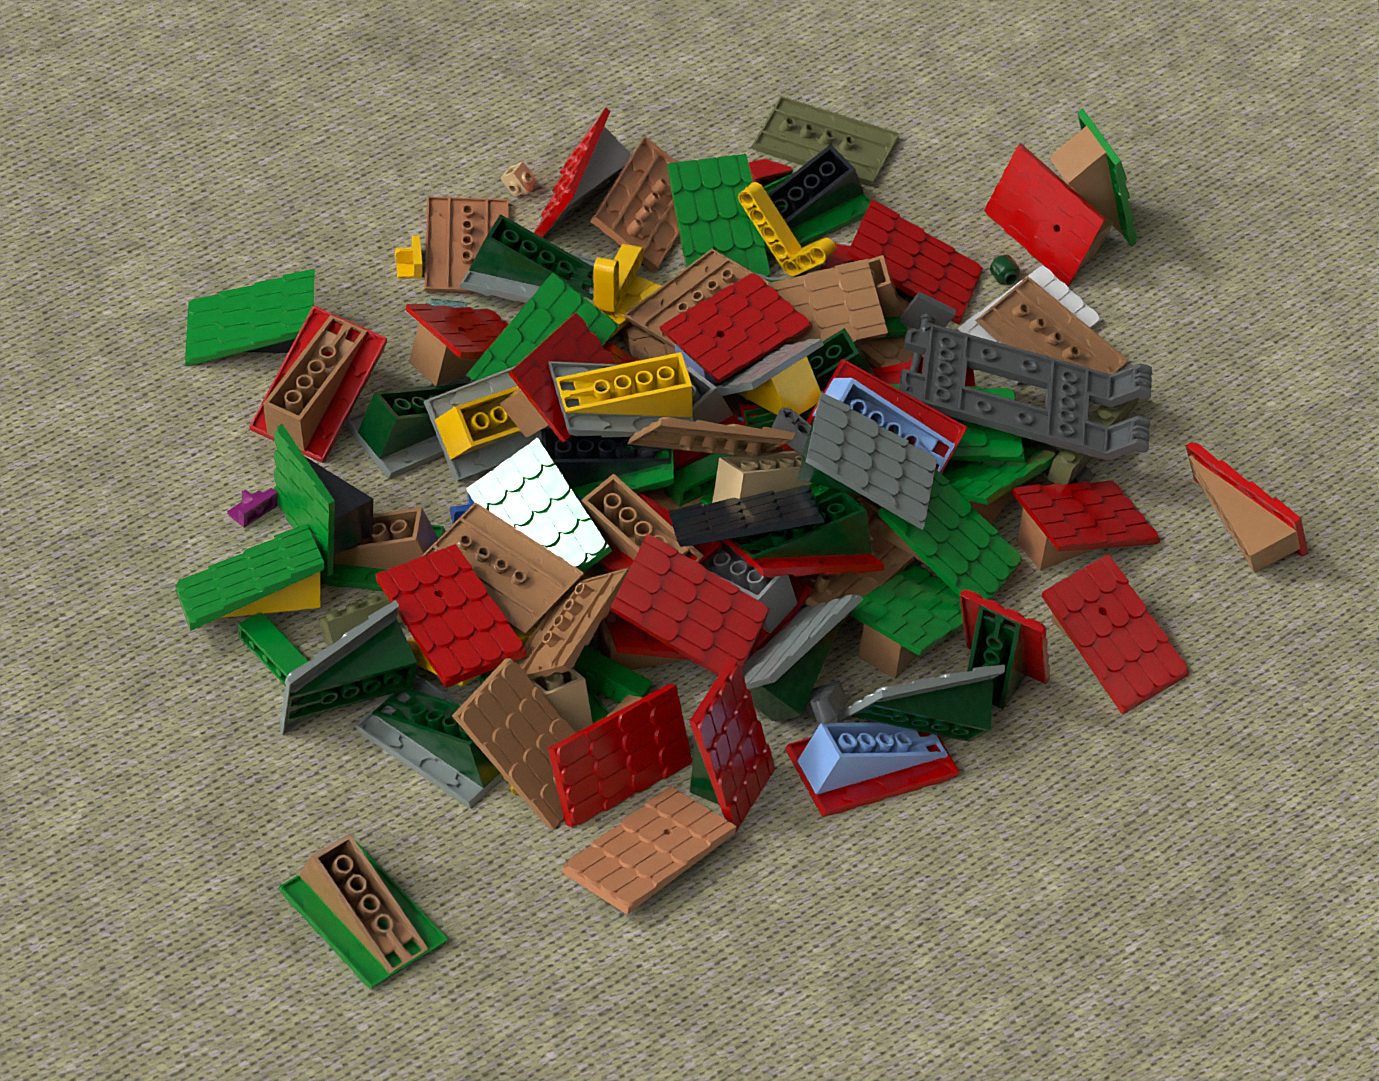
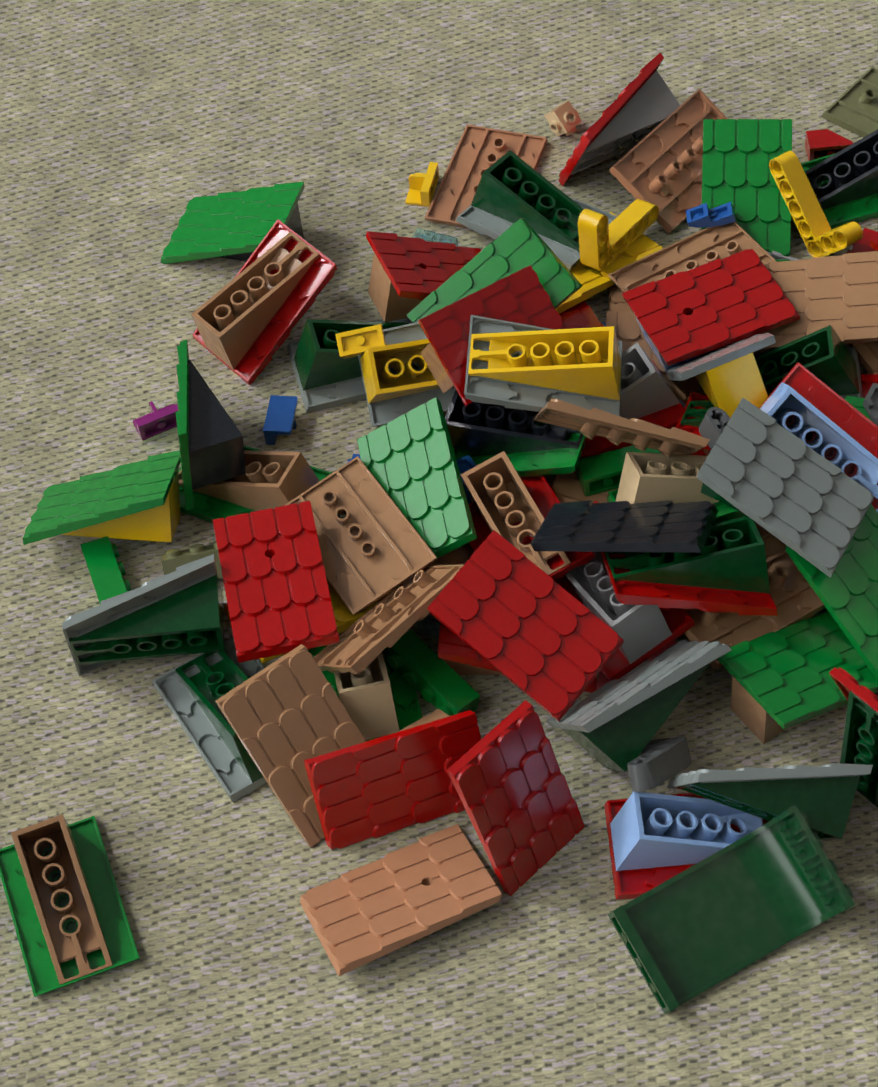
camera: 30 degrees right, 5 degrees up
none -> blue panel [263,395,298,445]
none -> yellow panel [335,324,388,359]
none -> dark green panel [608,805,855,1014]
none -> blue slope [686,202,736,228]

